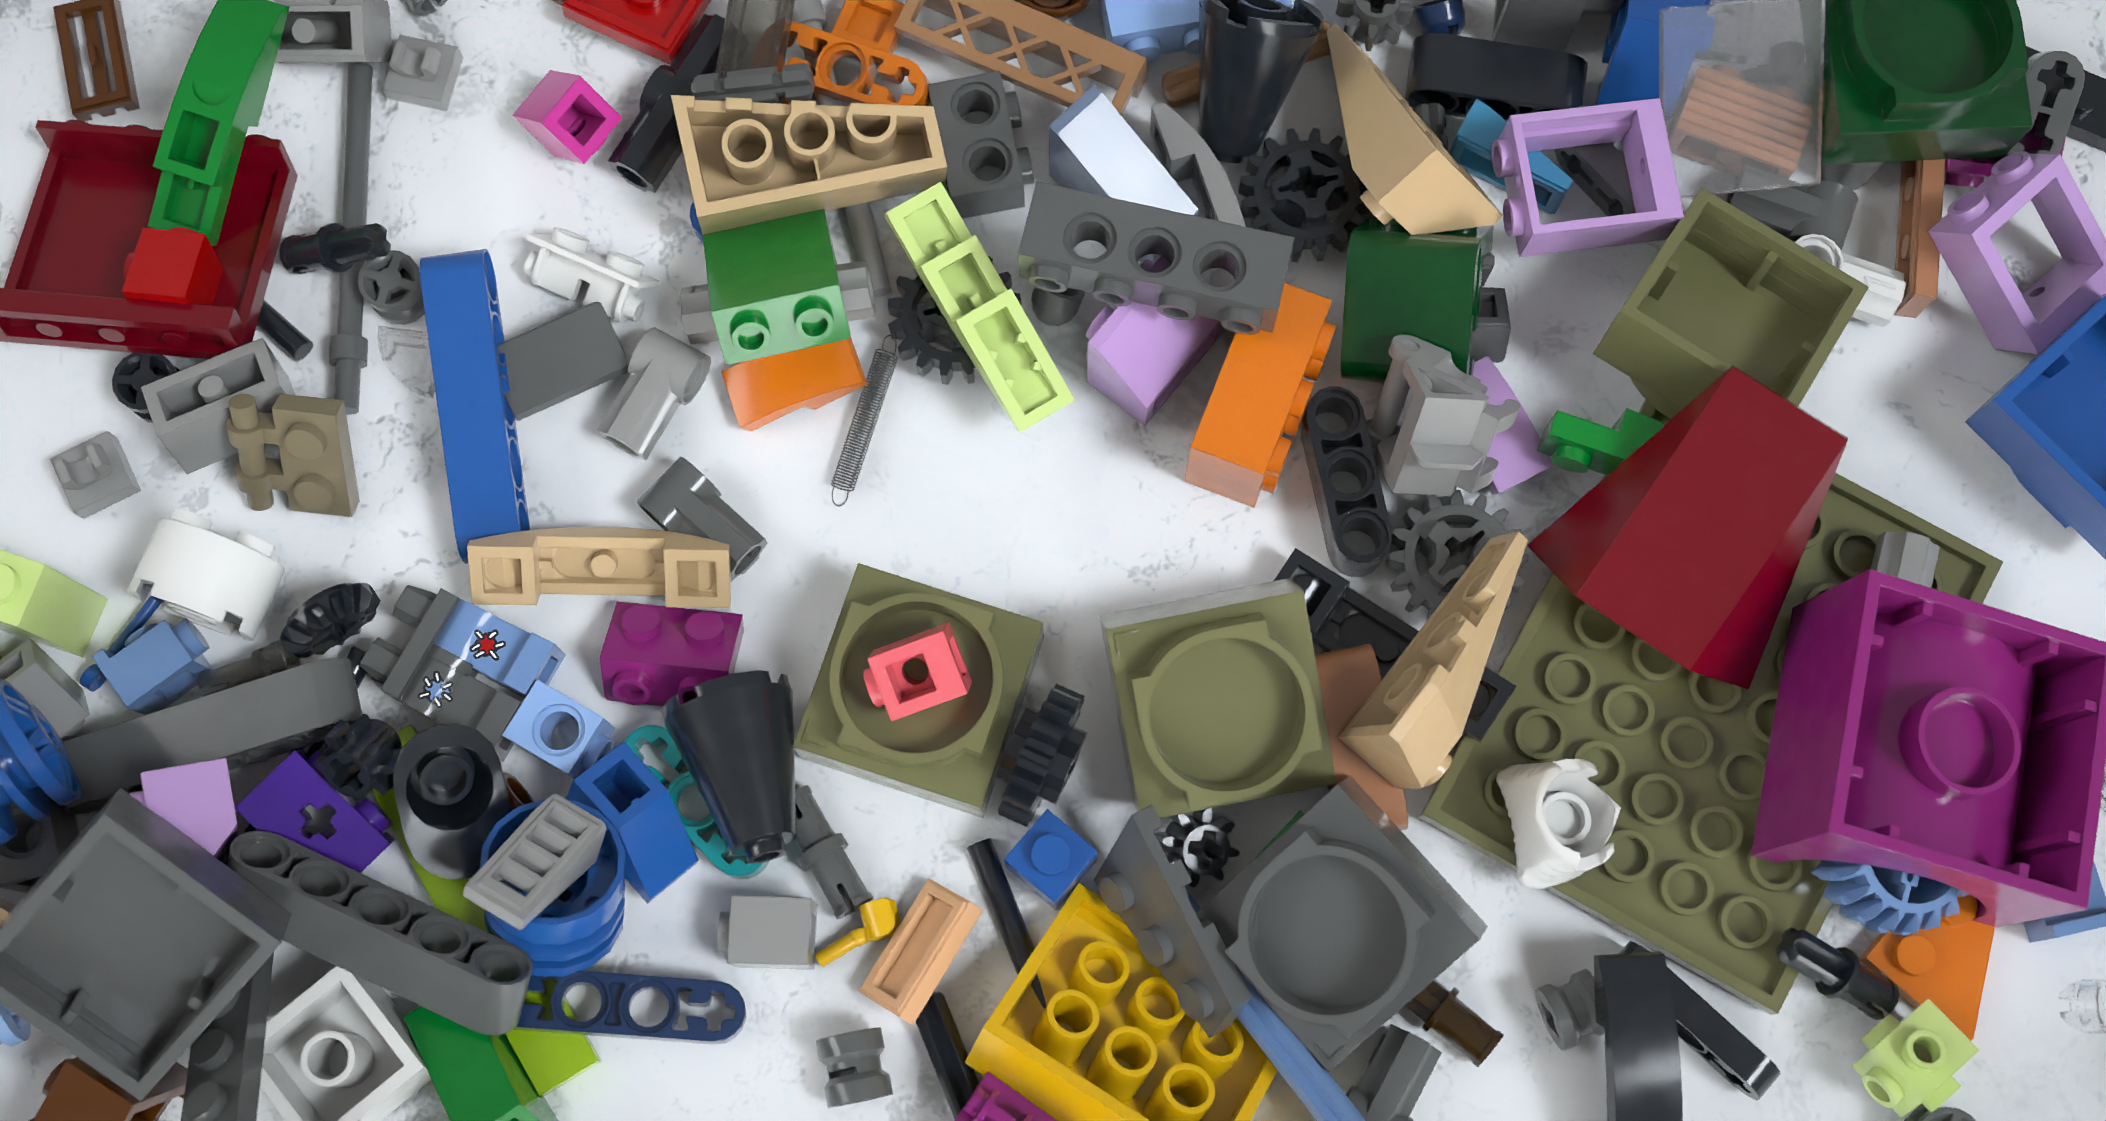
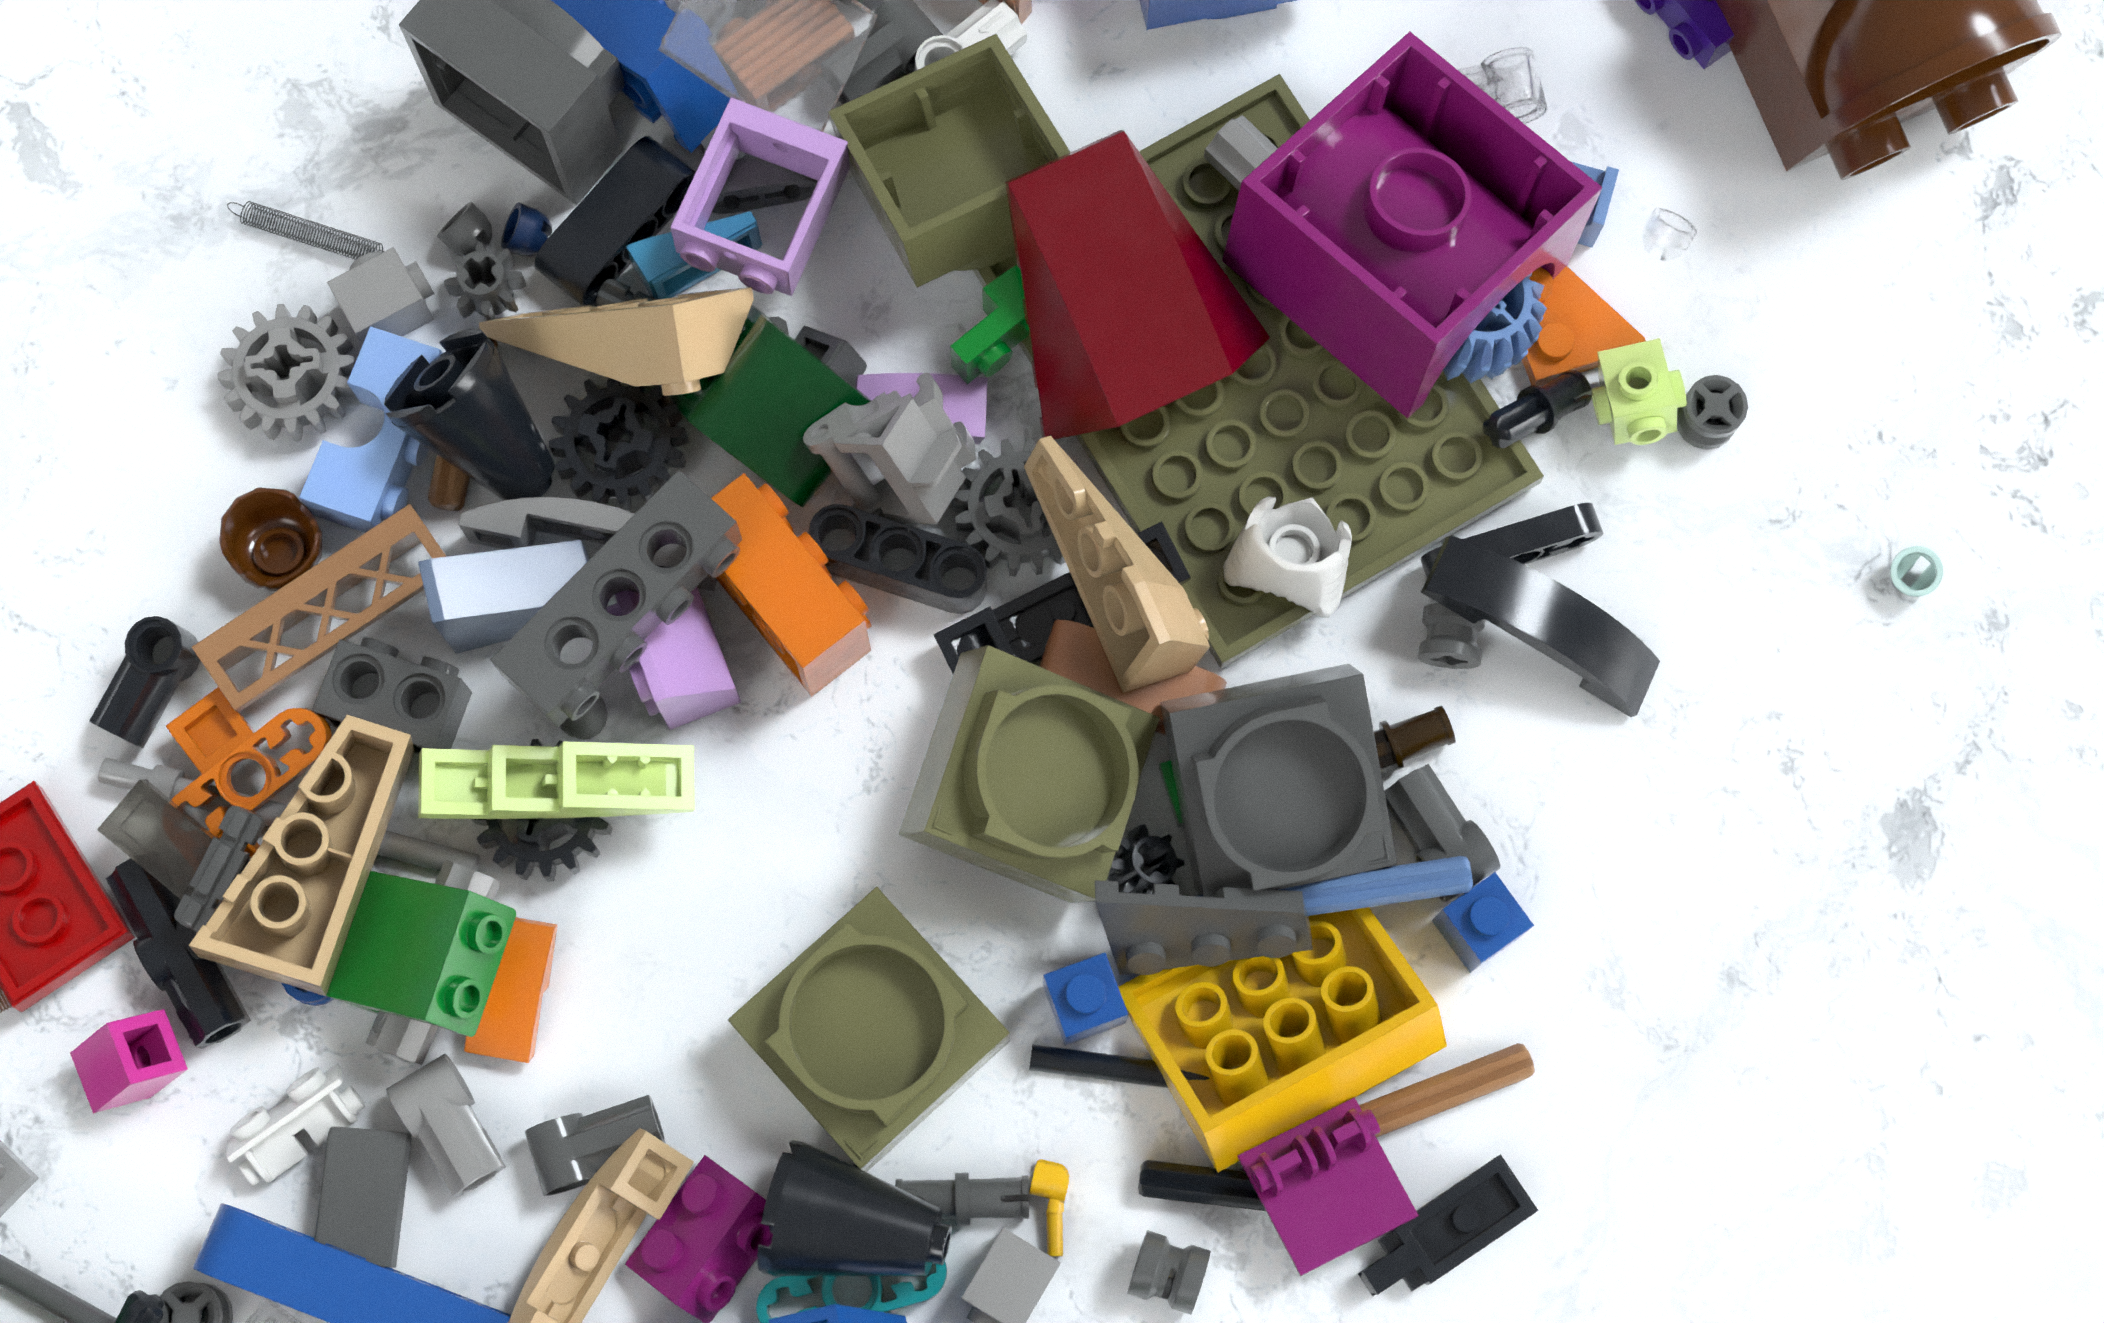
camera: 65 degrees left, 0 degrees up
dark grey piece [831,335,898,507] -> none
light nougat tile [858,878,983,1025] -> none
coral brick [863,621,972,721] -> none
black gear [995,683,1088,827] -> none

